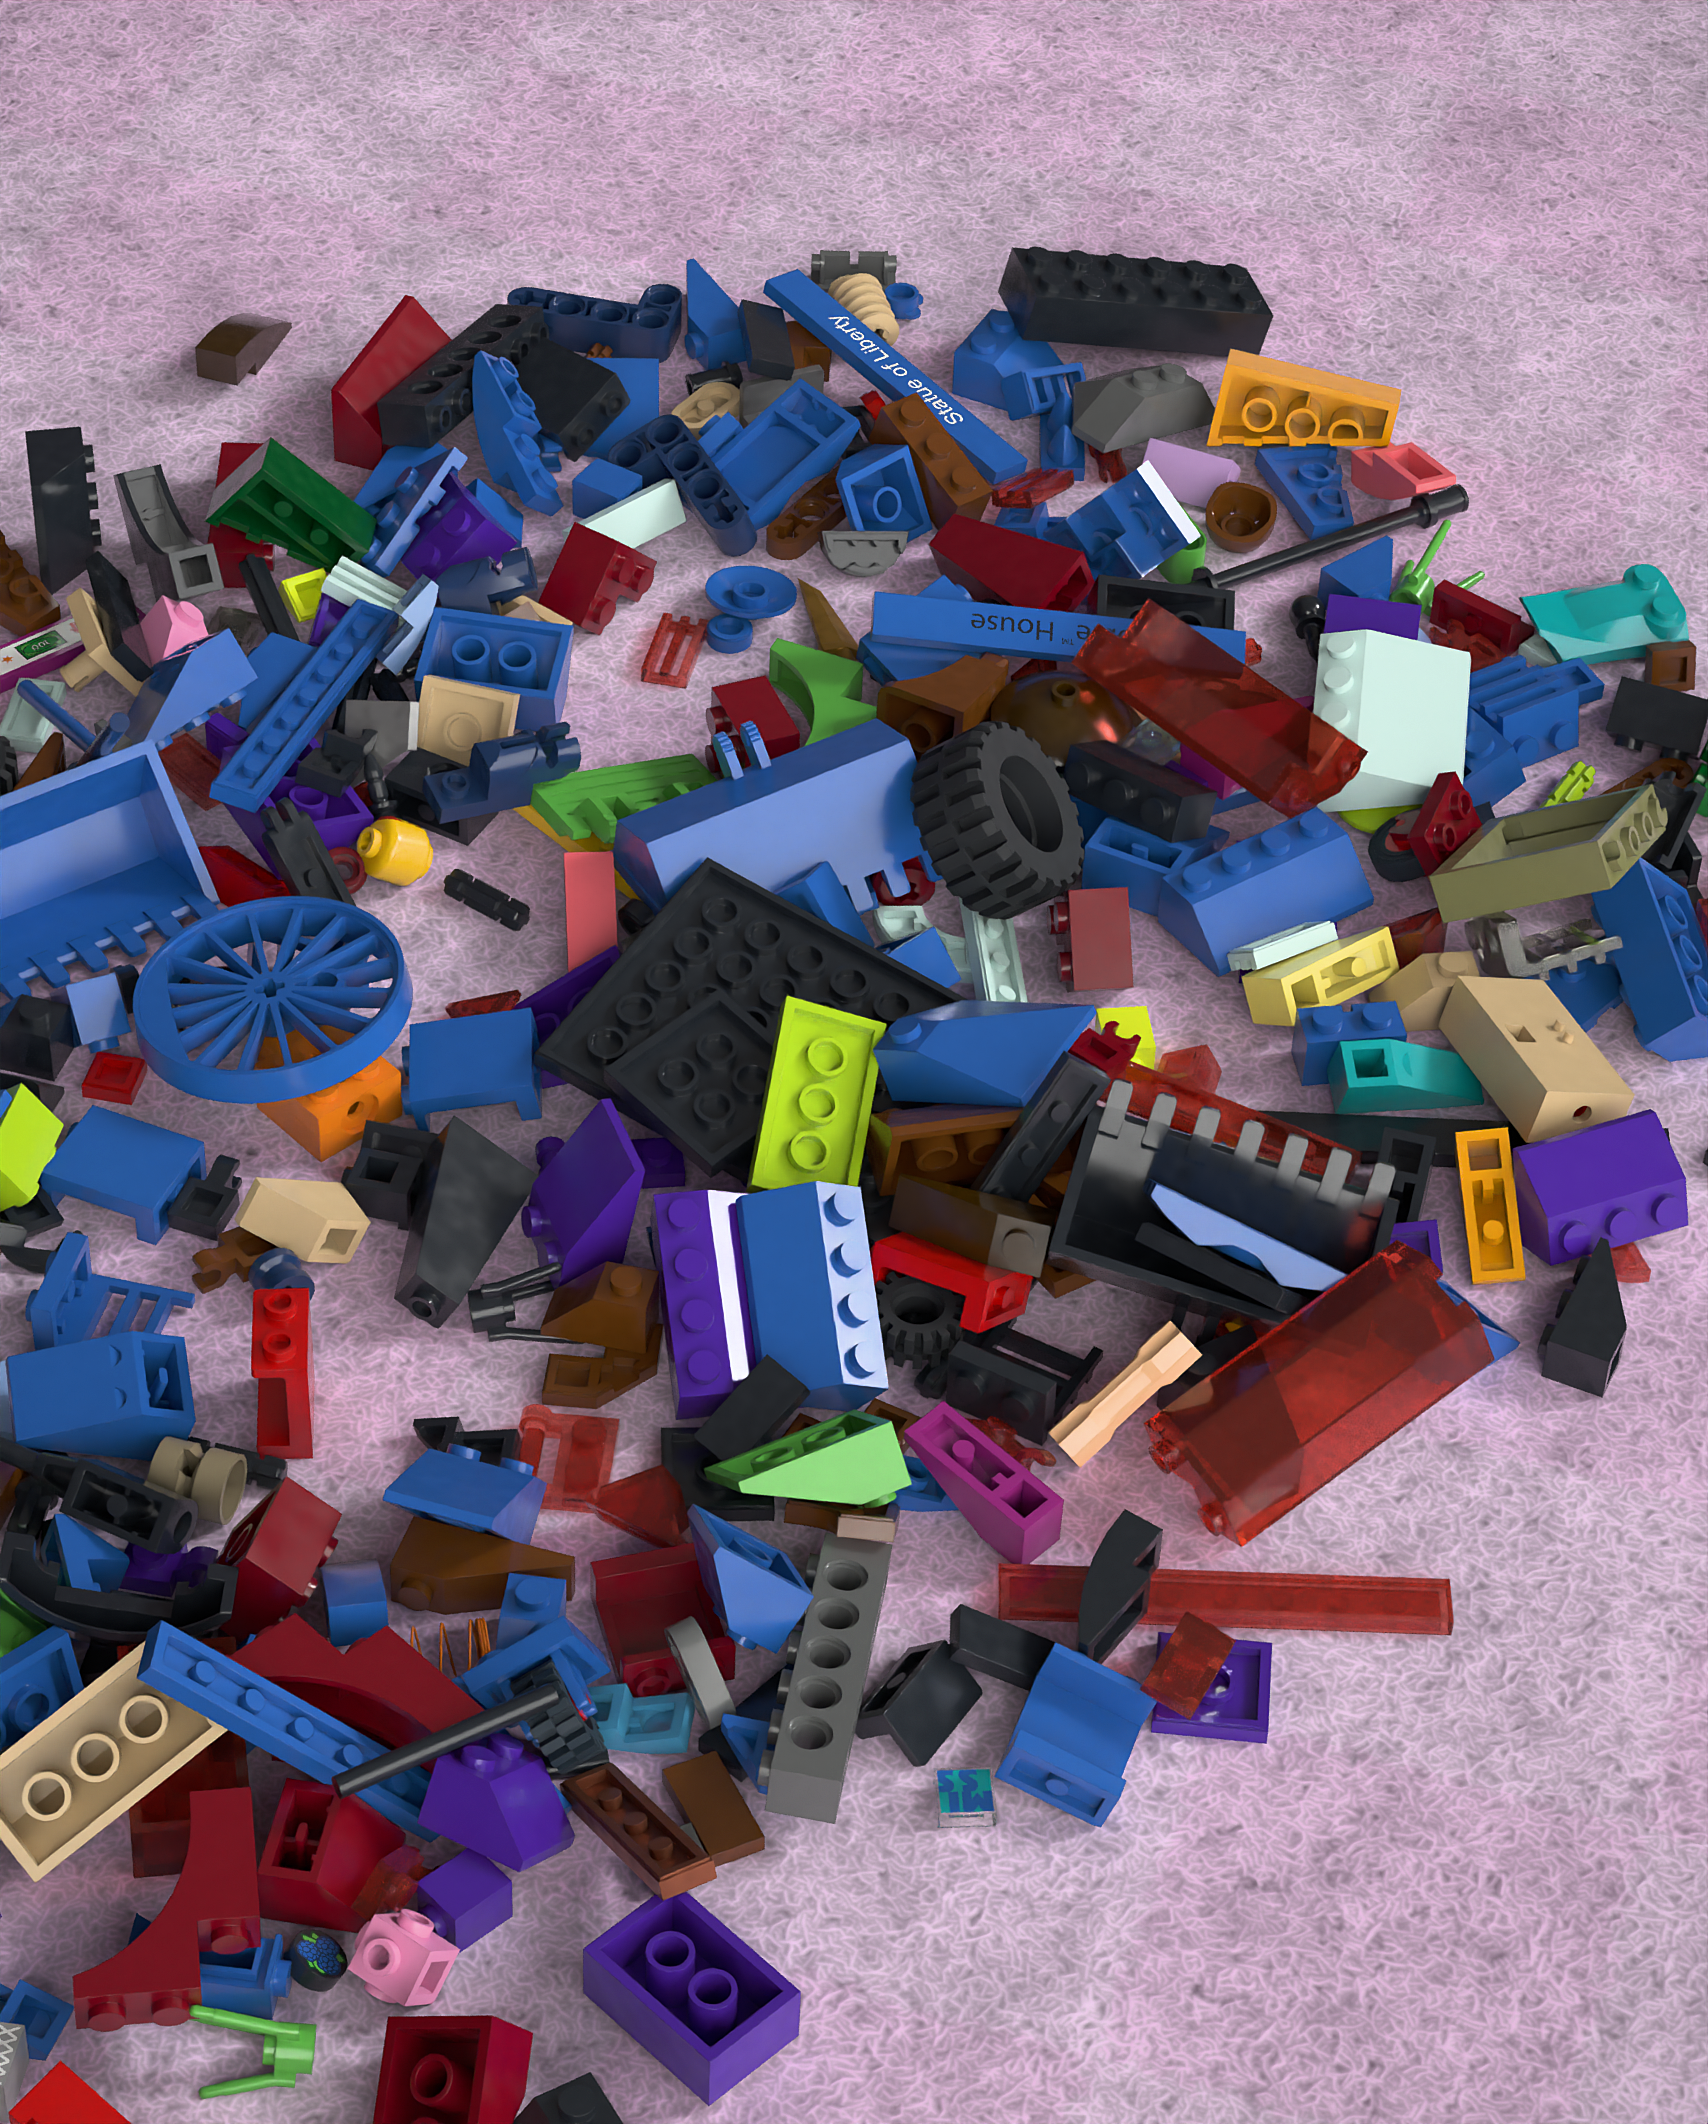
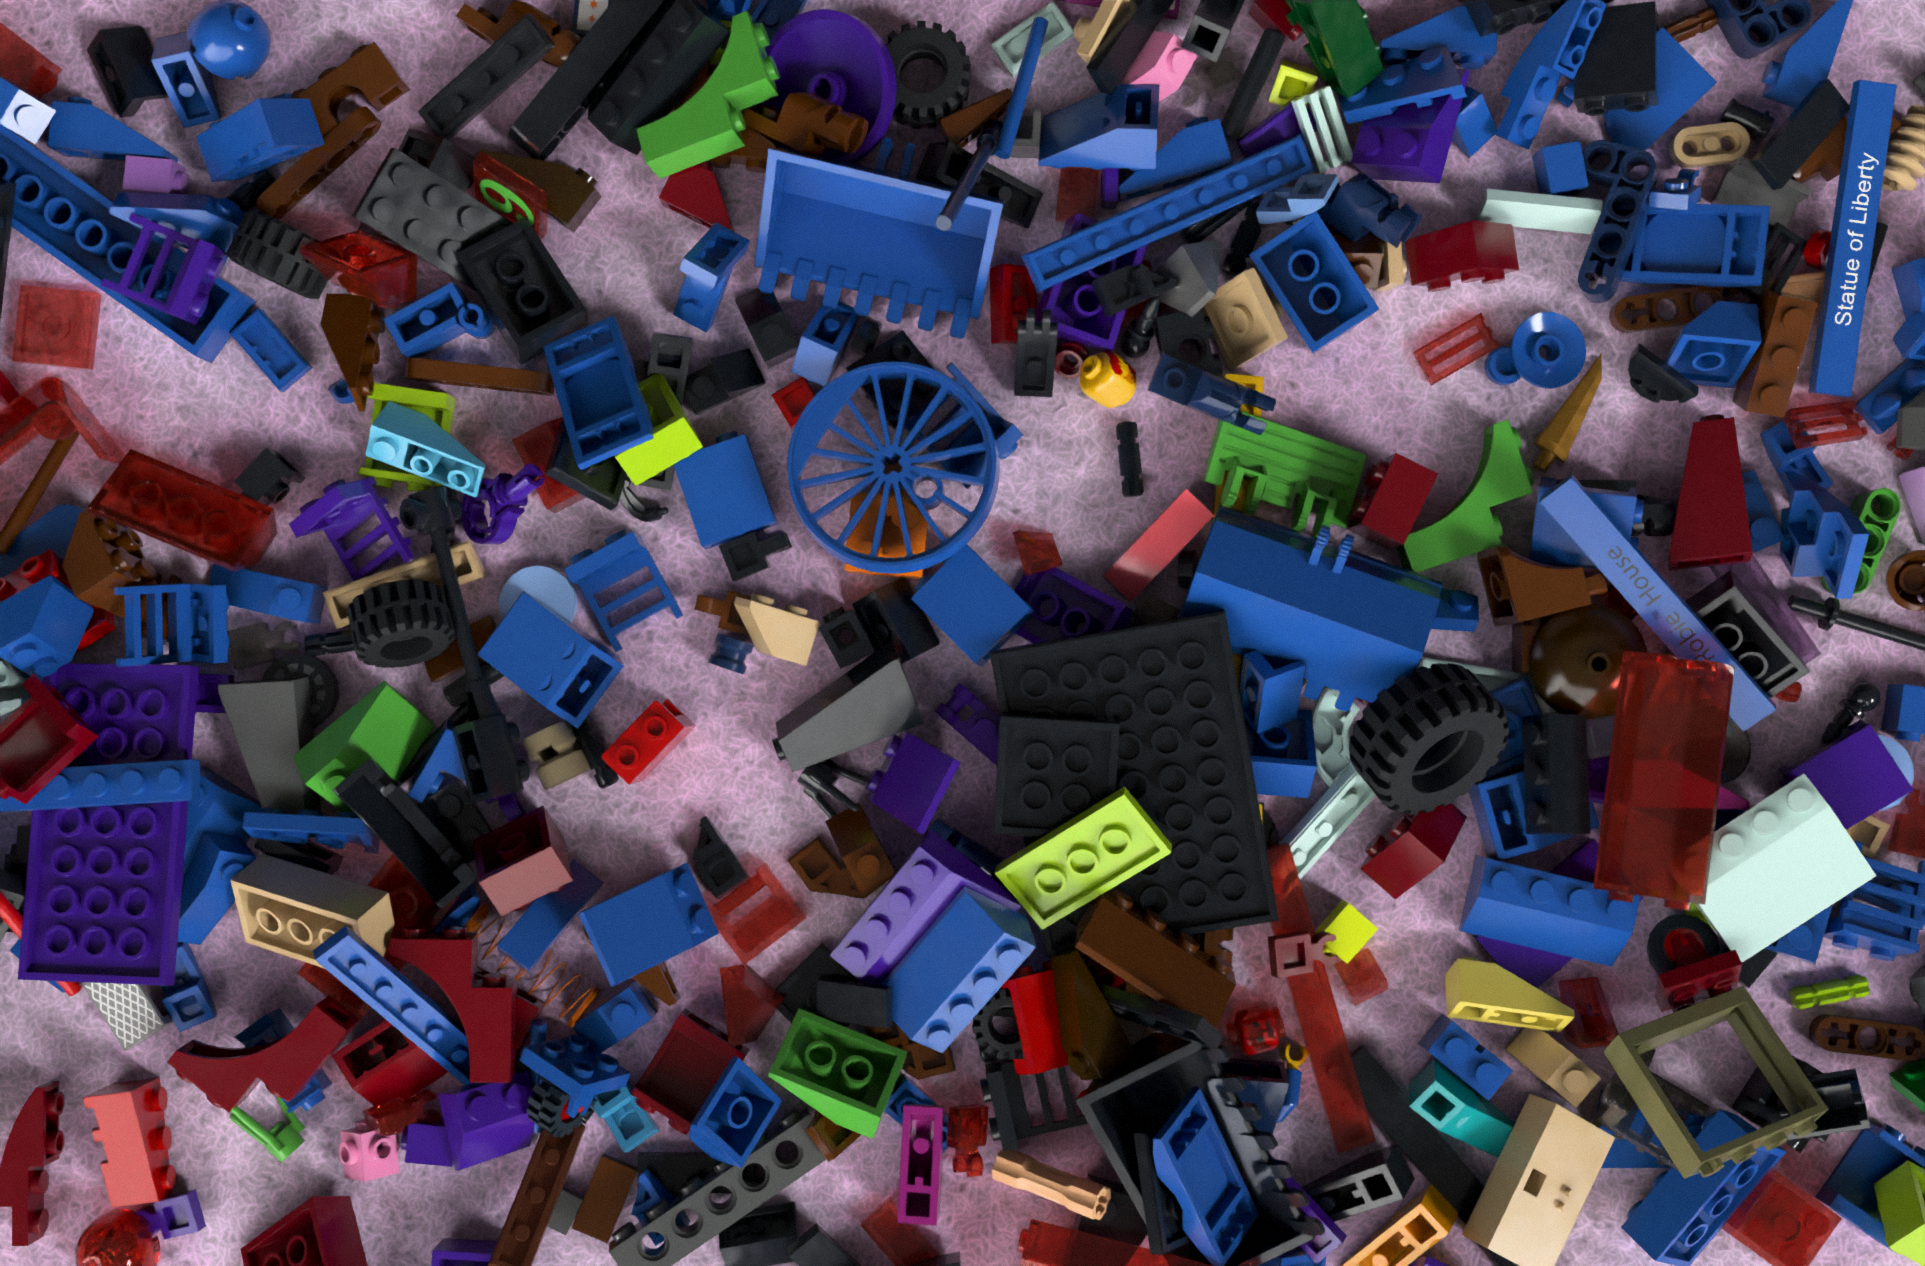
camera: 45 degrees right, 45 degrees up
tile [283,1929,348,1992] -> none
black bar [331,1682,559,1799] -> none
dark grey beam [664,1616,737,1730] -> none
blue slope [873,1000,1097,1107] -> none
light aqua tile [1227,921,1338,971] -> none

